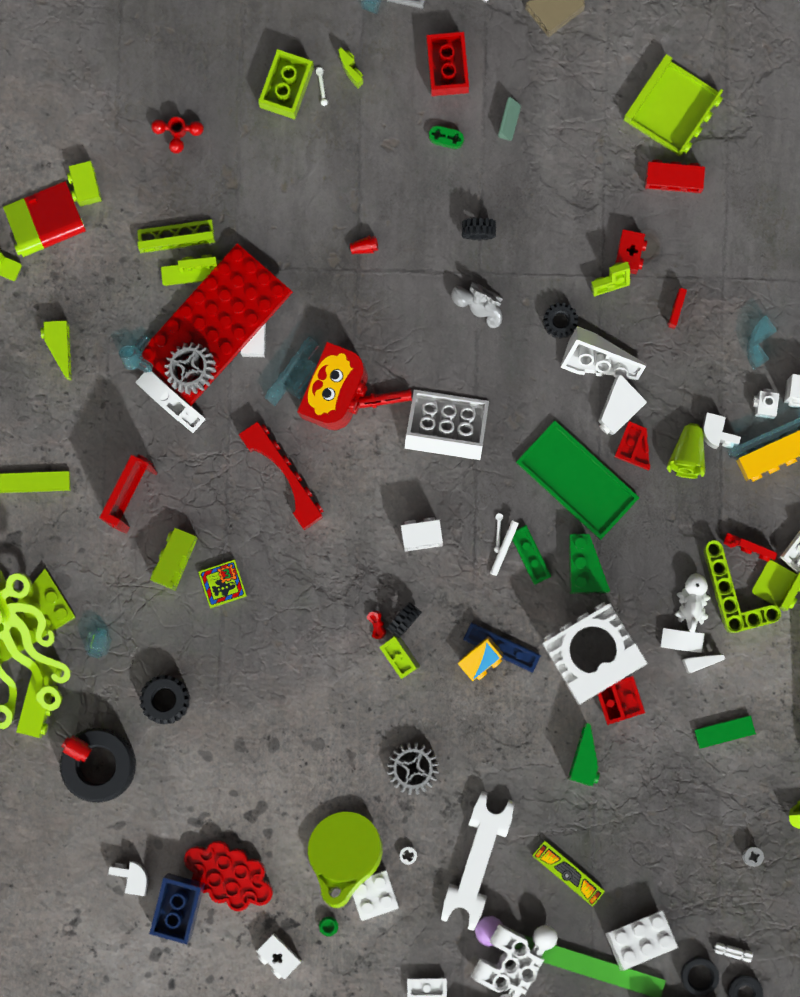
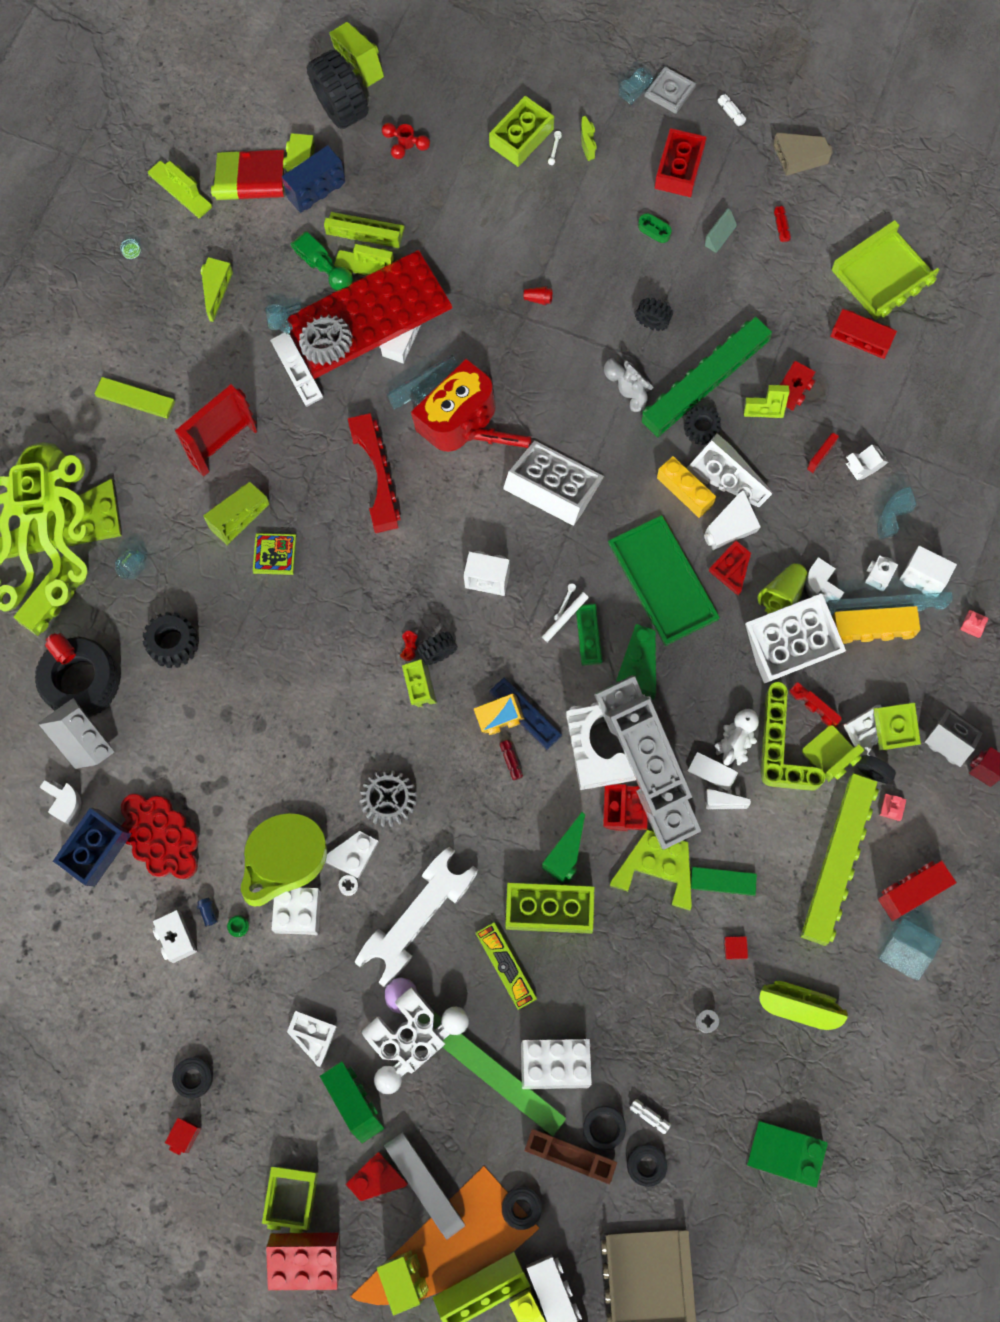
camera: 20 degrees right, 10 degrees down
none -> light grey slope [38,698,114,769]
none -> dark blue pin [197,898,218,927]
none -> dark blue brick [282,145,345,213]
none -> green beam [290,231,353,291]
none -> black tyre [306,50,369,129]
none -> white wing [326,831,379,880]
none -> lime wedge [329,22,384,88]
none -> dark red axle [500,740,523,781]
none -> lime brick [506,883,594,934]
none -> light grey bracket [594,675,701,850]
none -> lime wing [610,830,692,911]
none -> green brick [642,317,772,438]
none -> yellow brick [657,456,716,518]
none -> red tile [724,937,748,960]
none -> white slope [745,593,846,684]
none -> red axle [774,206,791,242]
none -> white brick [846,445,889,480]

